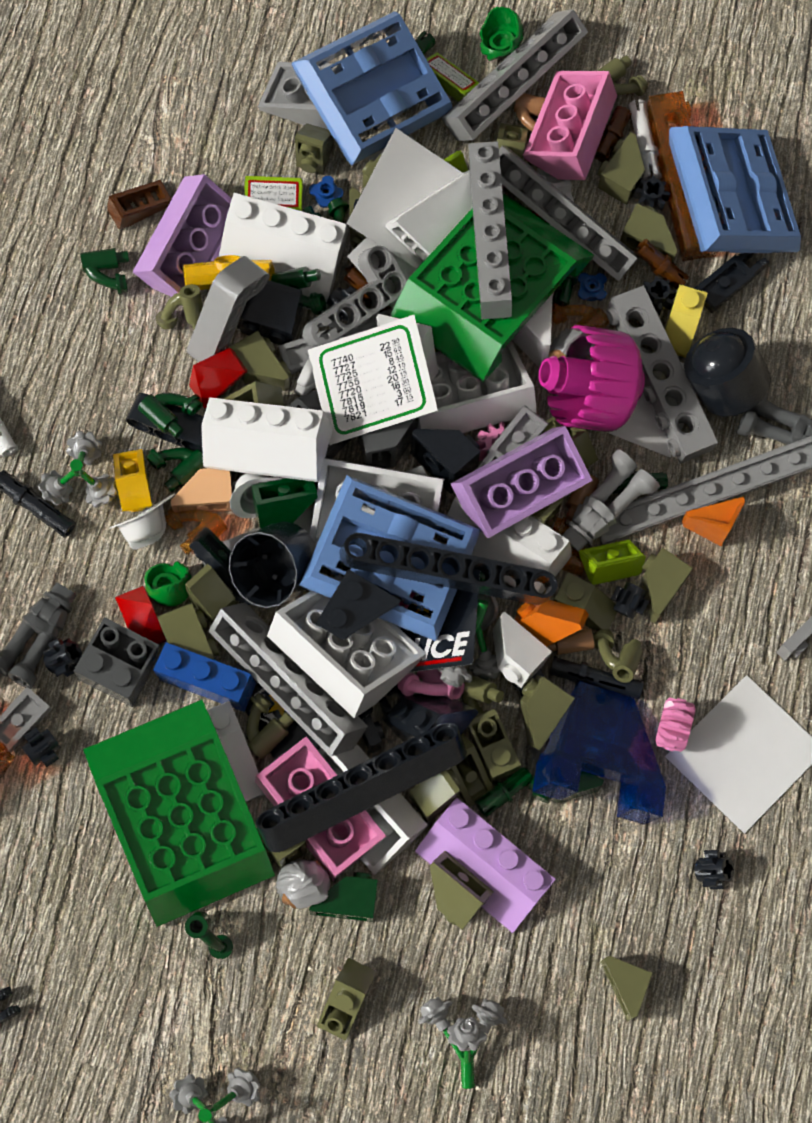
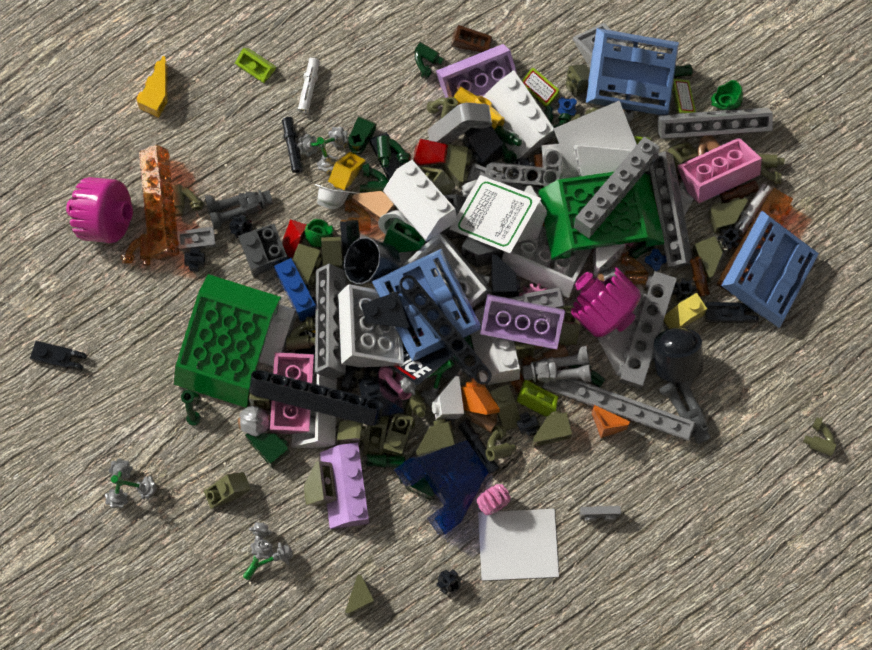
camera: 45 degrees right, 0 degrees up
none -> dark green piece [348,116,377,154]

